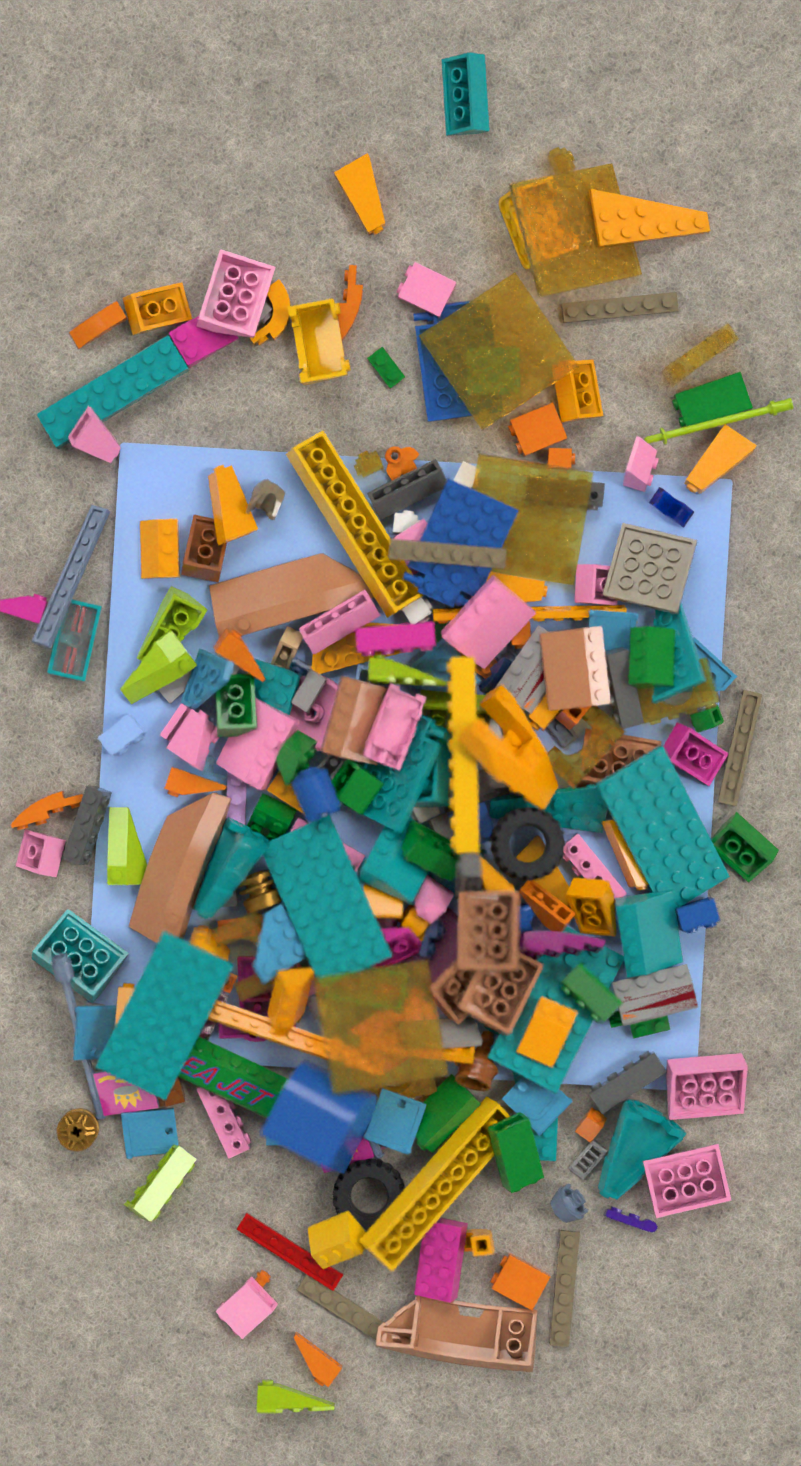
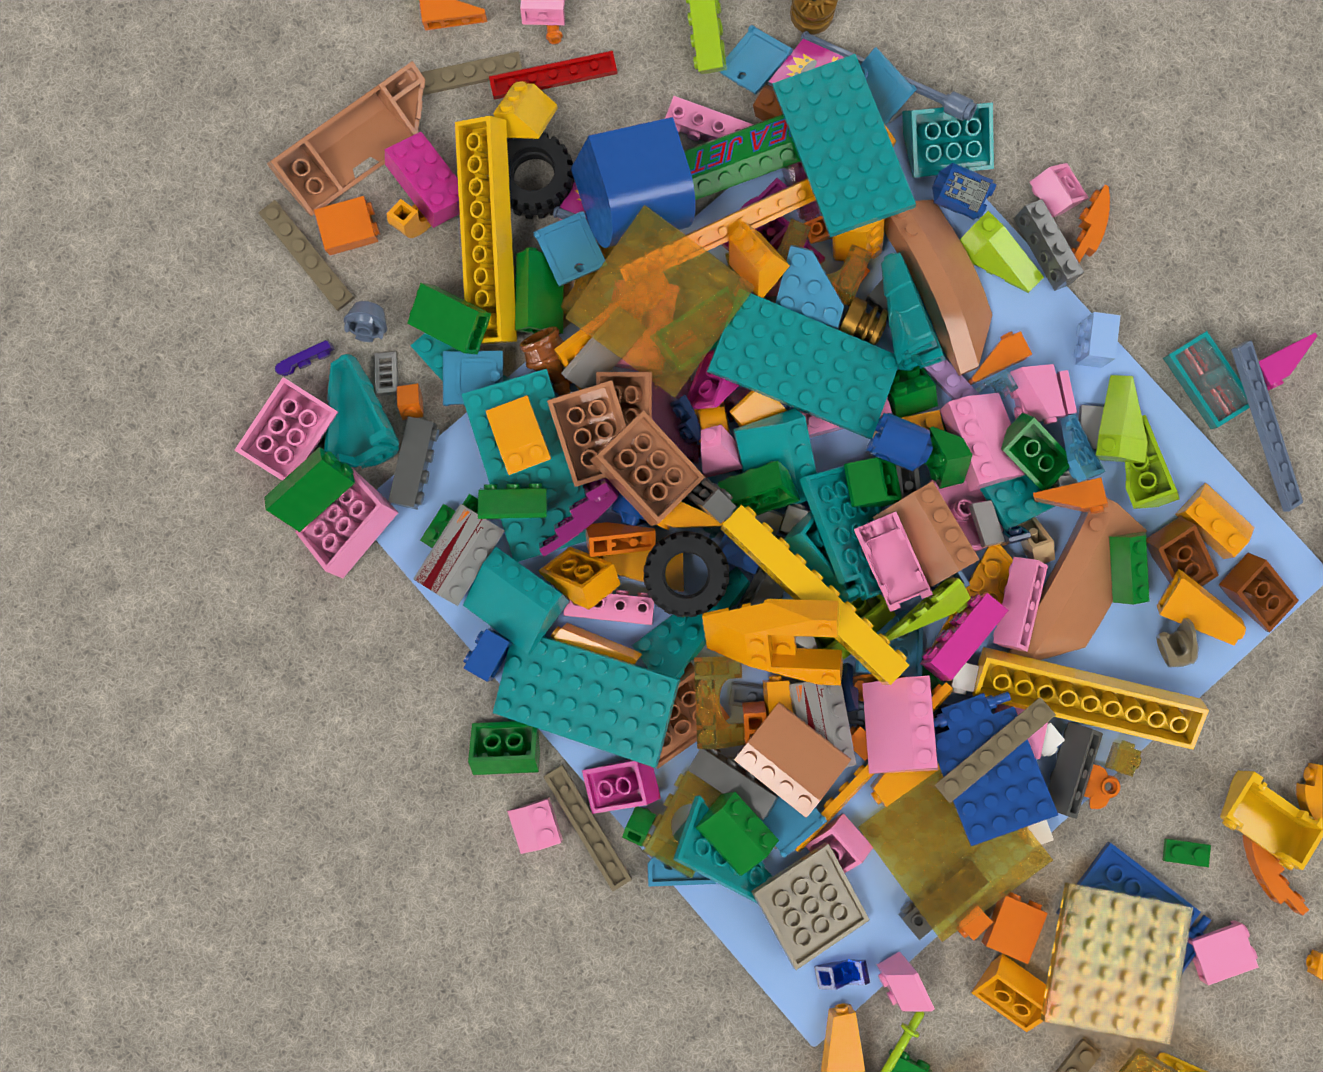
camera: 135 degrees right, 5 degrees down
none -> green brick [264,447,355,532]
none -> bright pink slope [507,797,563,854]
none -> blue cylinder [932,163,997,220]
none -> green slope [1109,532,1150,605]
none -> dark orange slope [1219,553,1299,633]

